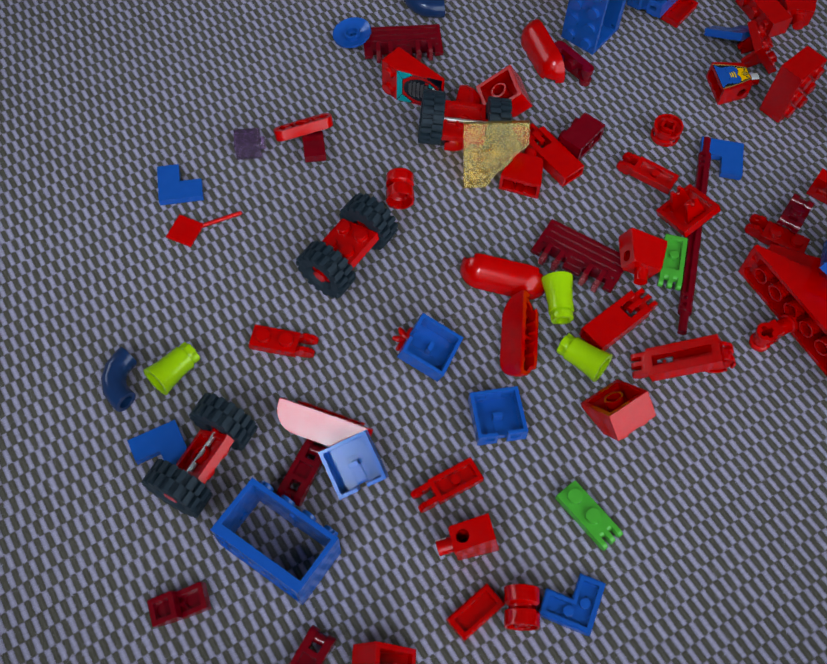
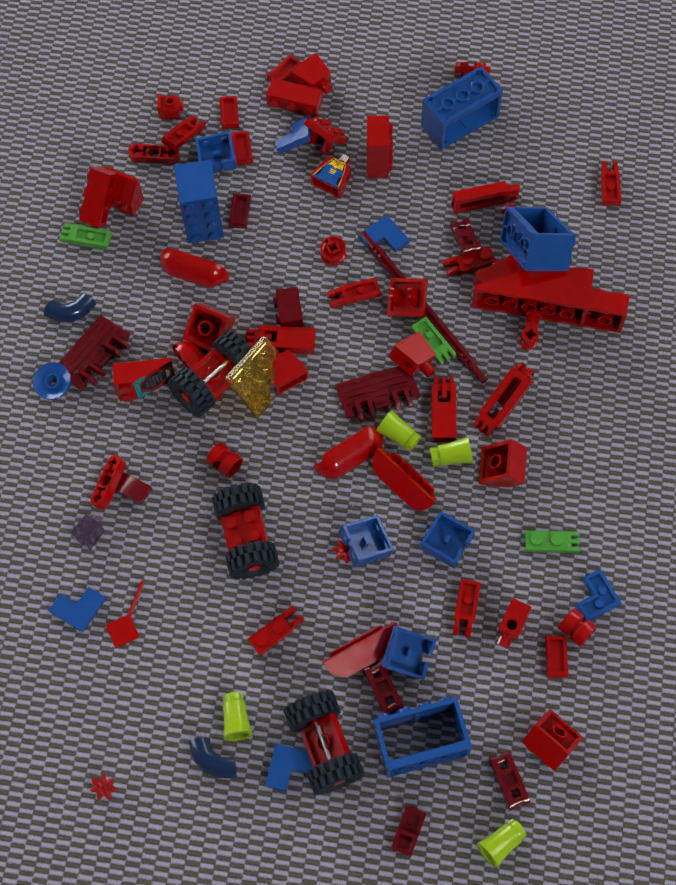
camera: 45 degrees left, 5 degrees up
dark red plate [555,41,594,87] -> none
none -> red plant [90,773,118,800]
none -> dark red tile [229,193,251,229]

